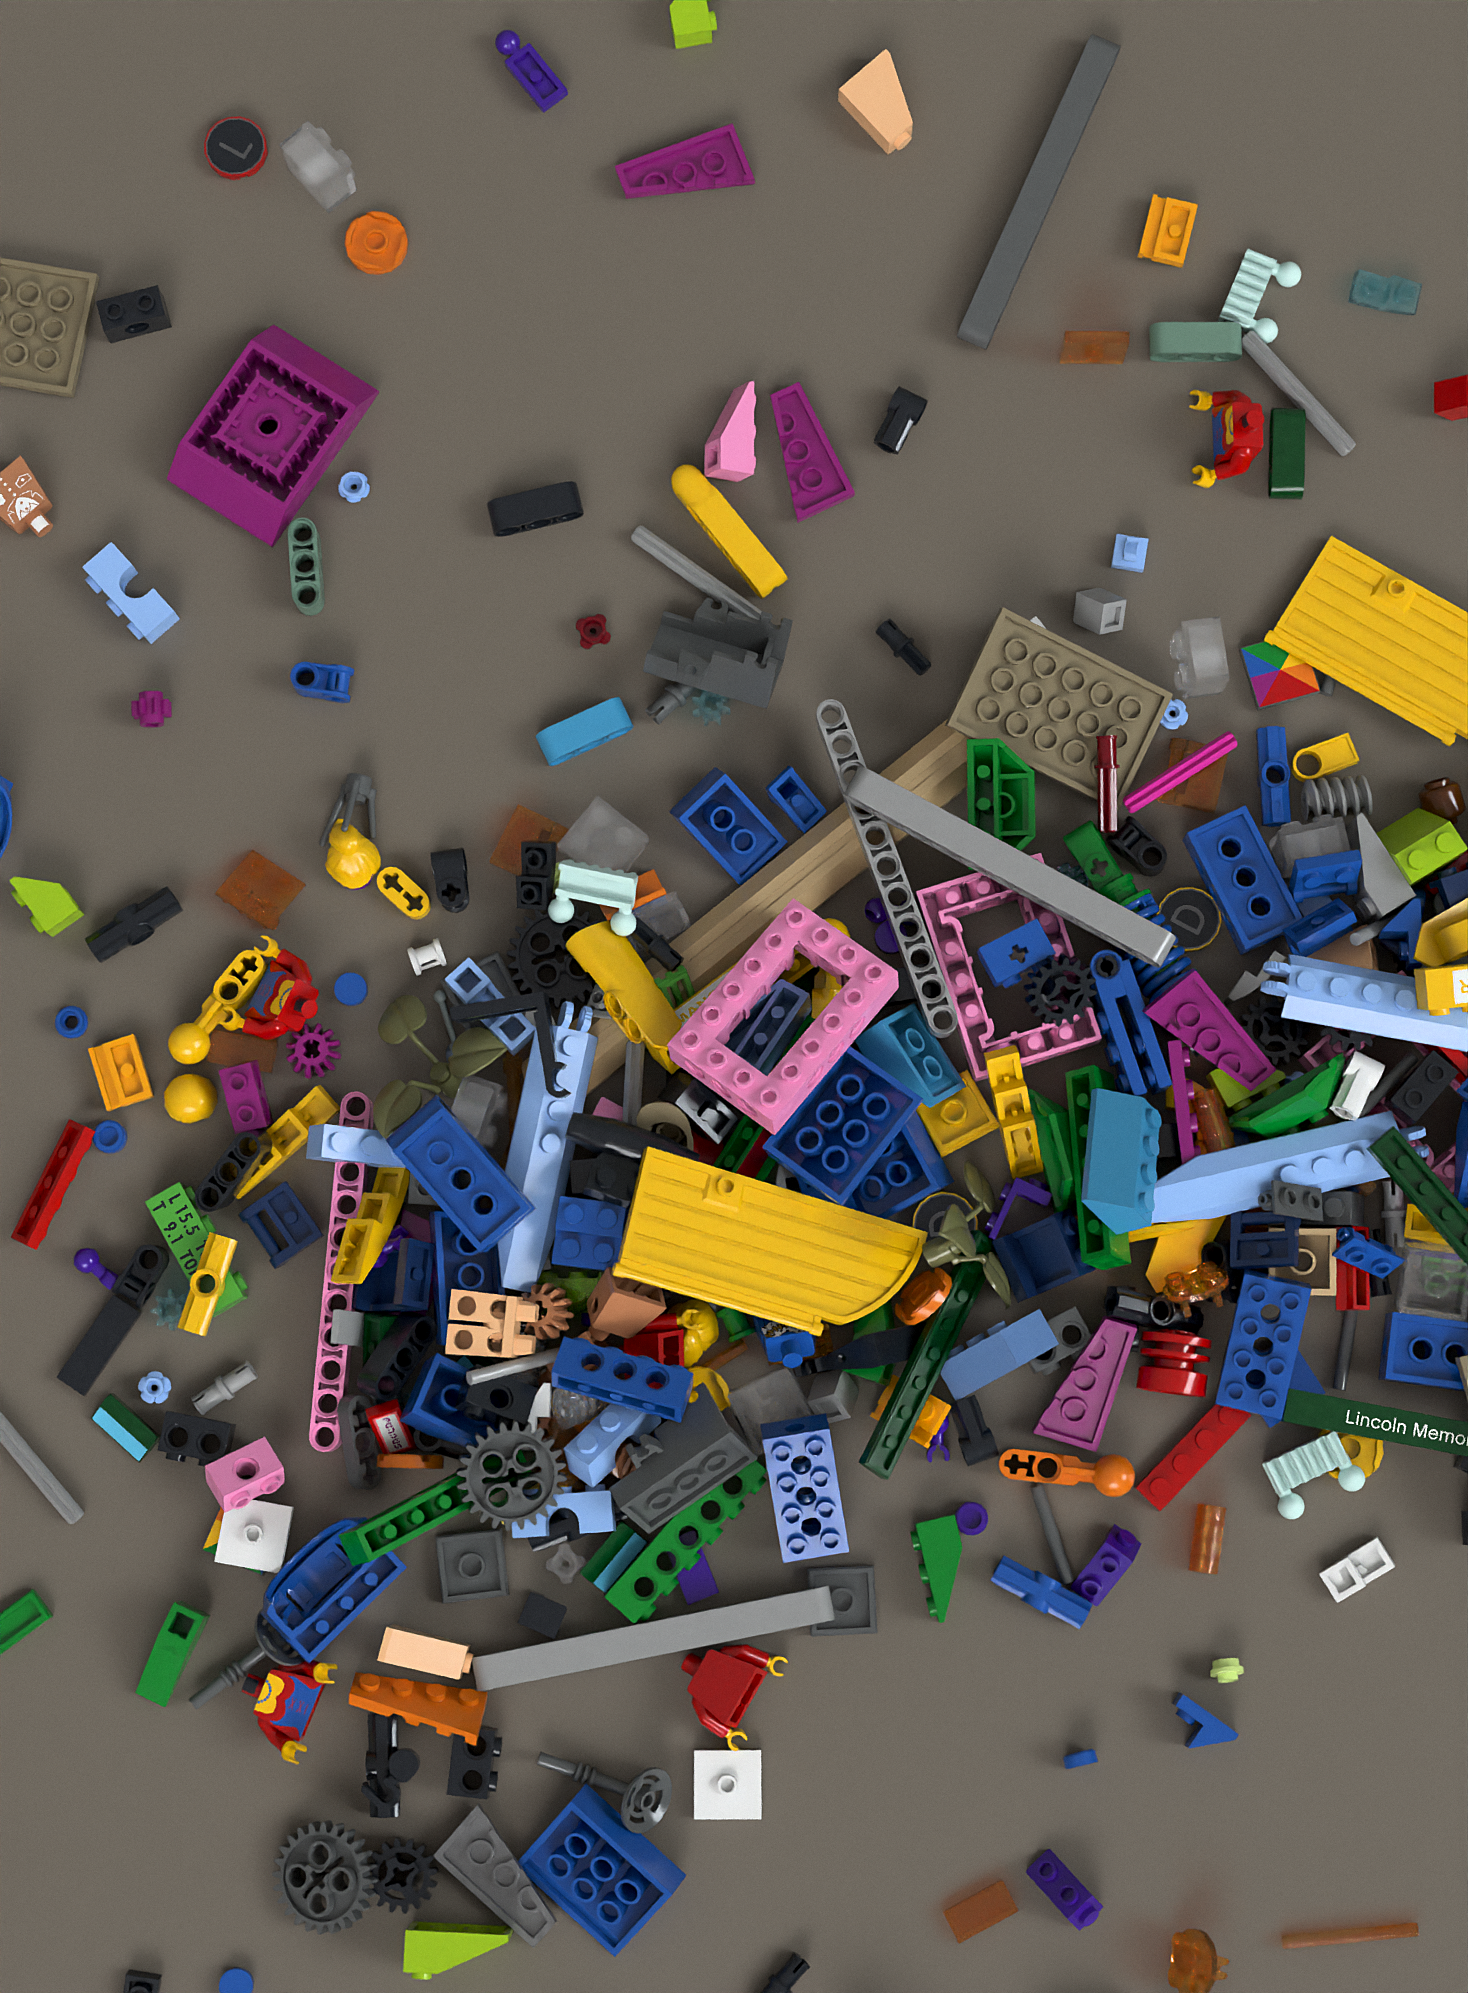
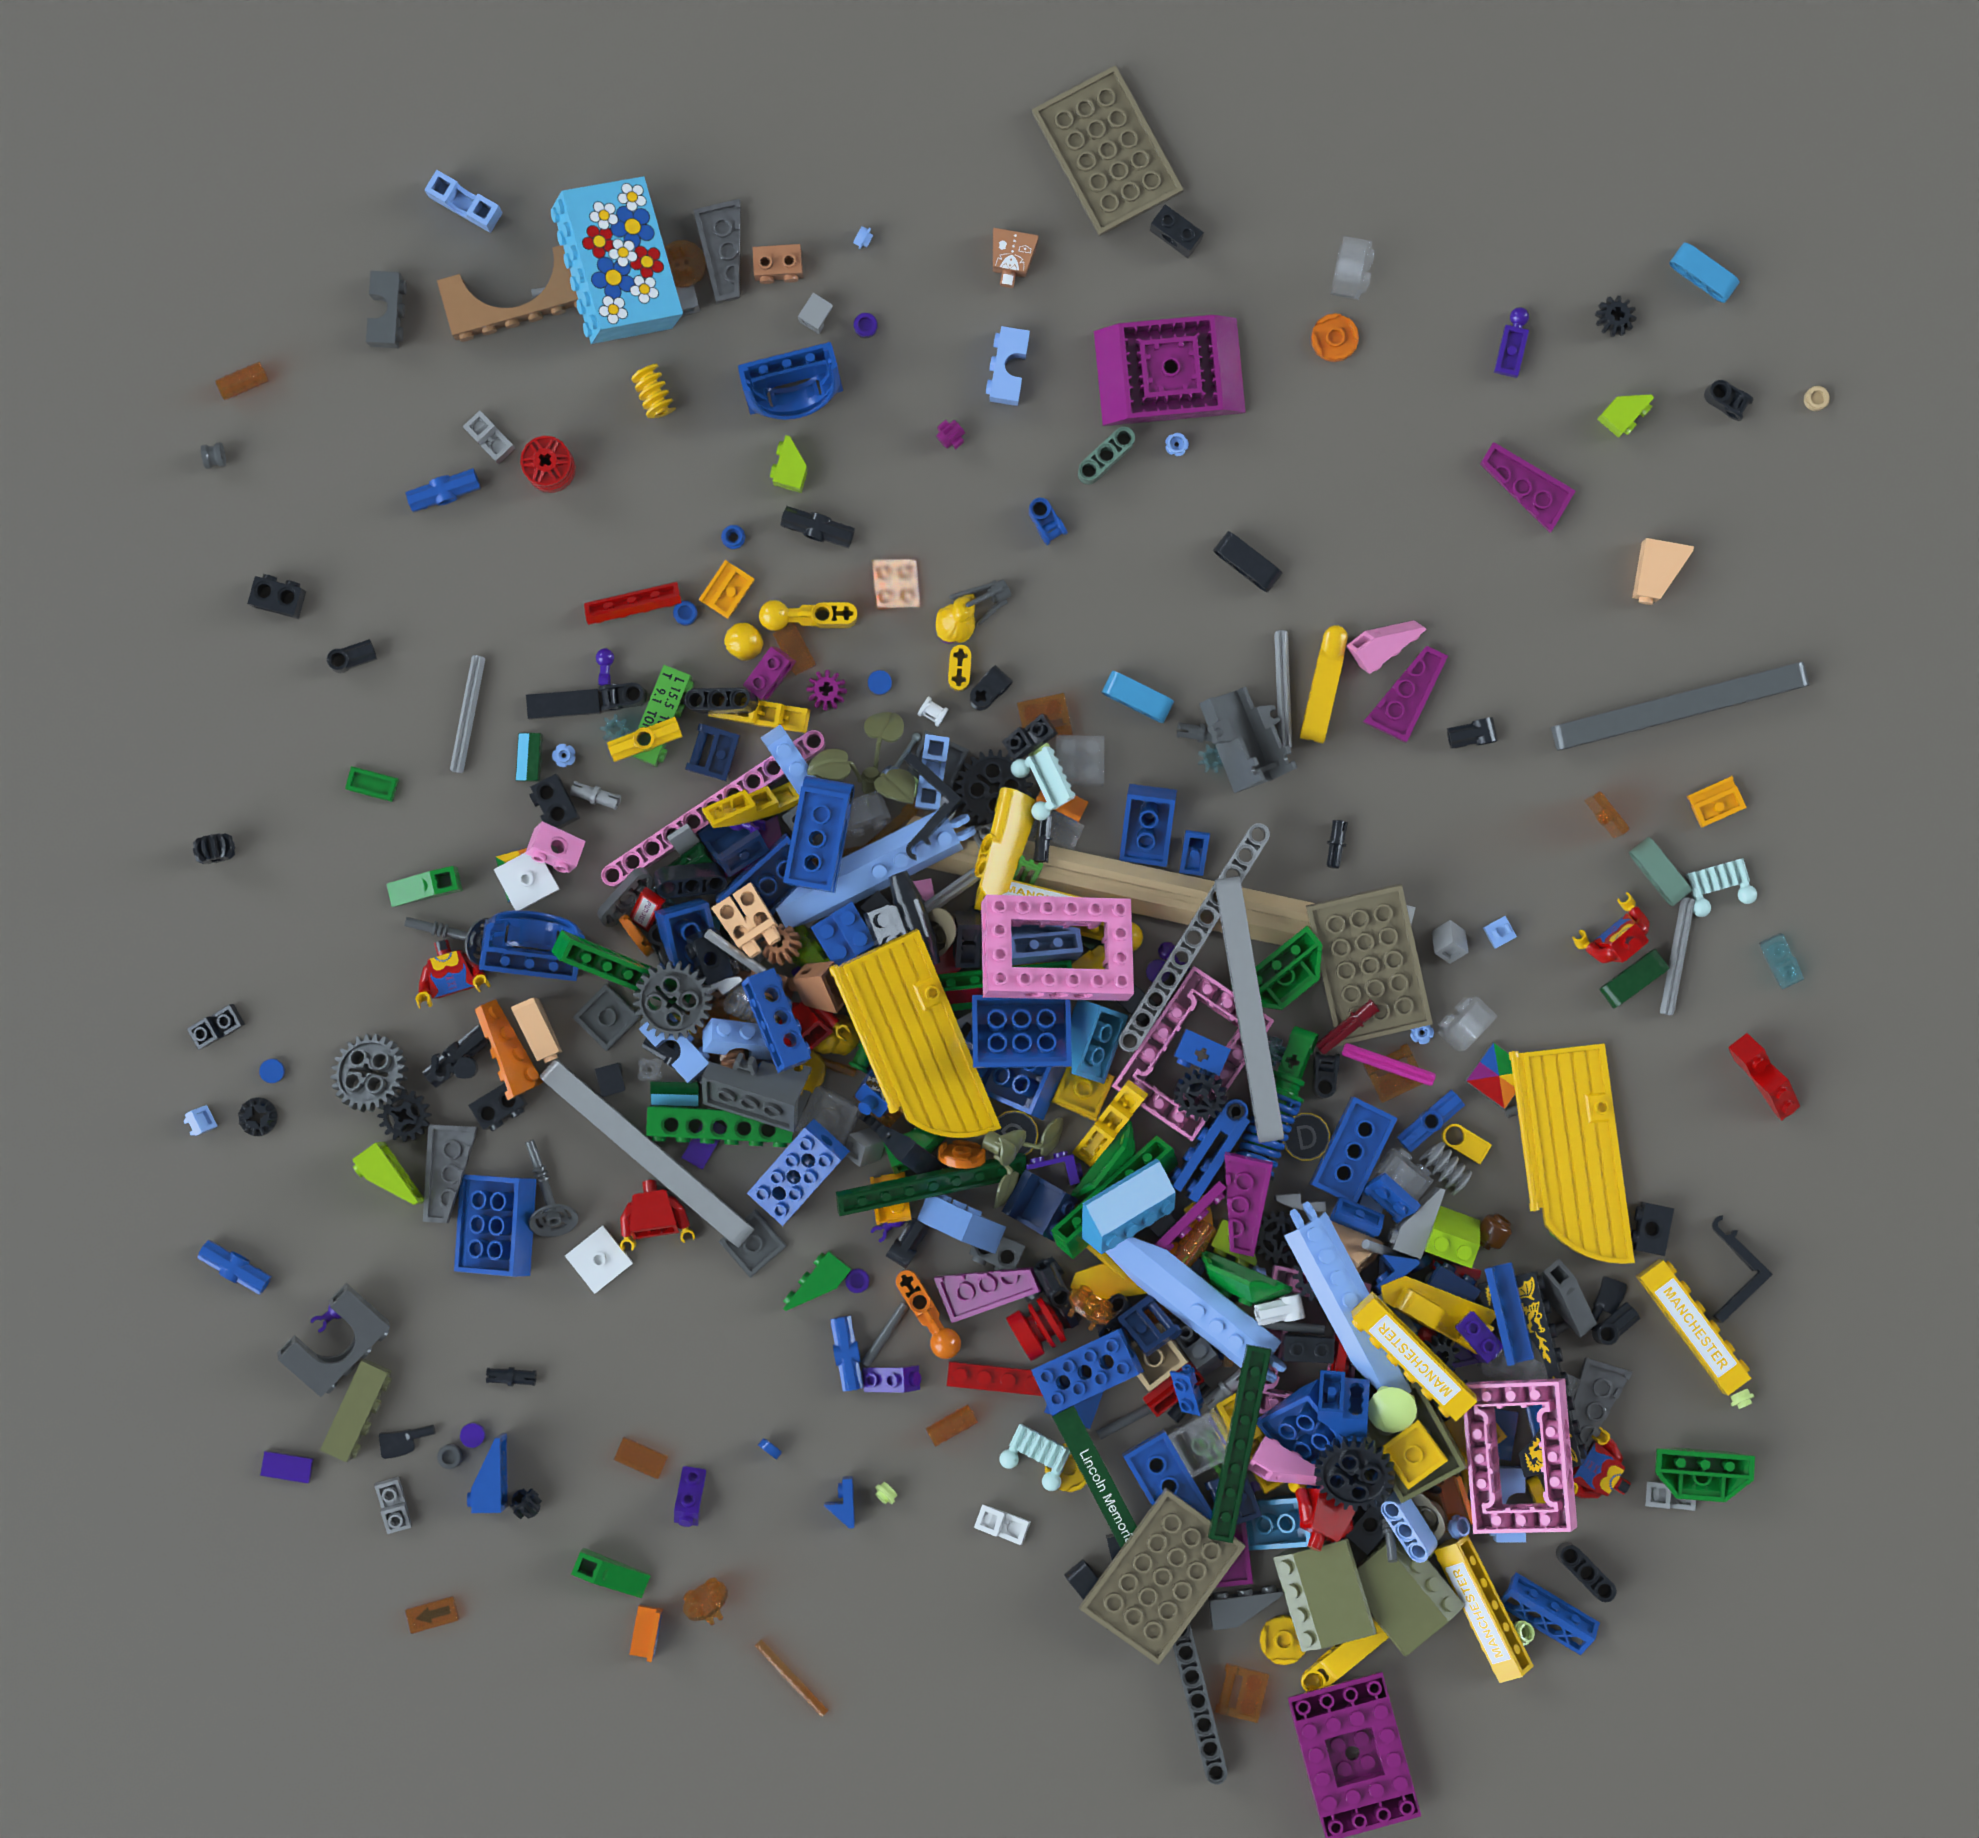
camera: 45 degrees right, 5 degrees up
black tile [204,116,268,180] -> none
red torso [218,935,319,1040] -> none
dark red plate [575,614,611,649] -> none
dark grey hinge [1258,1180,1323,1222] -> none

